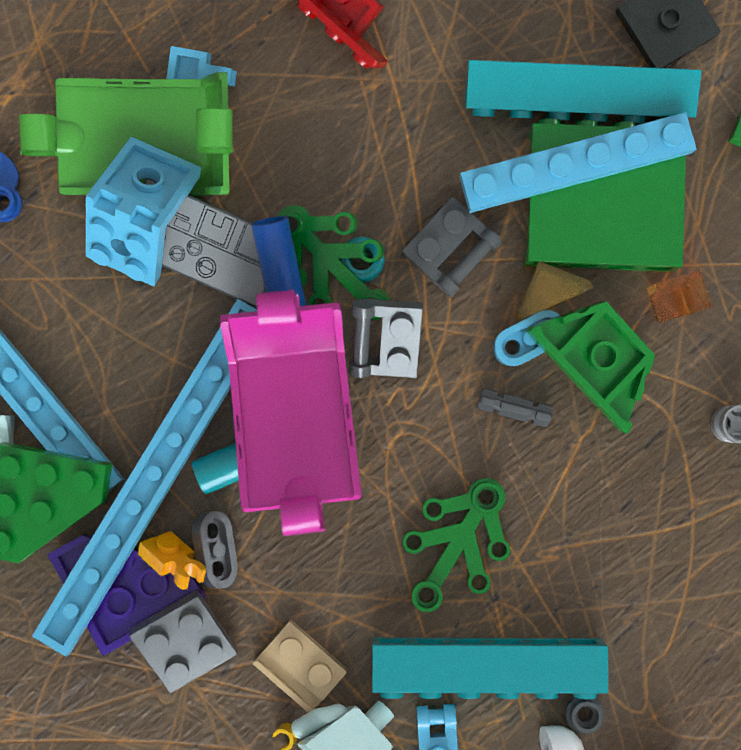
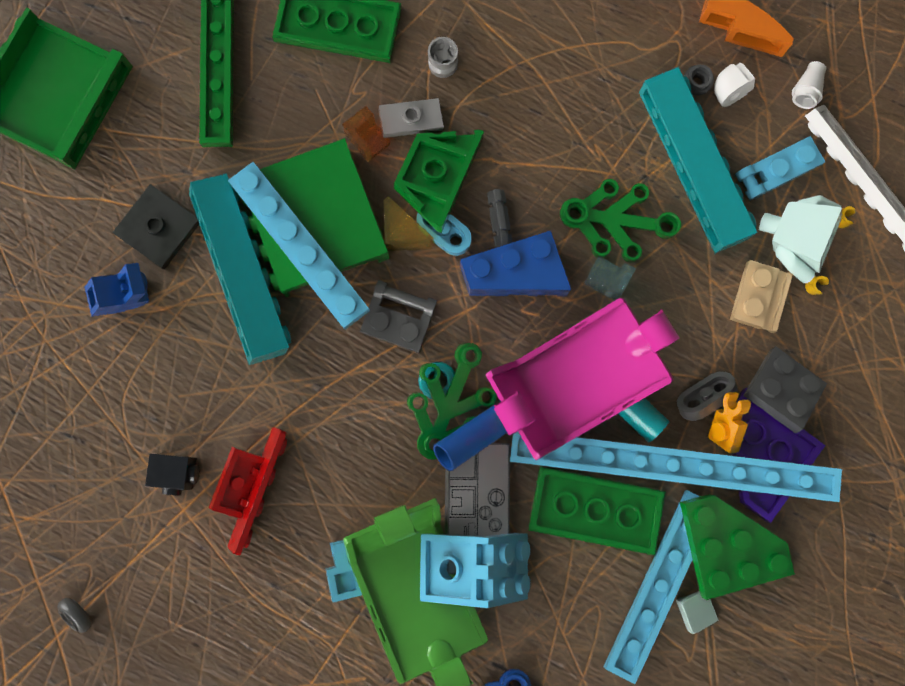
camera: 115 degrees left, 5 degrees down
plate [349,299,423,378] -> none
none -> light grey plate [378,98,444,138]
none -> blue wedge [460,231,571,297]
none -> green tile [528,467,666,555]
none -> clear light blue panel [584,257,636,301]

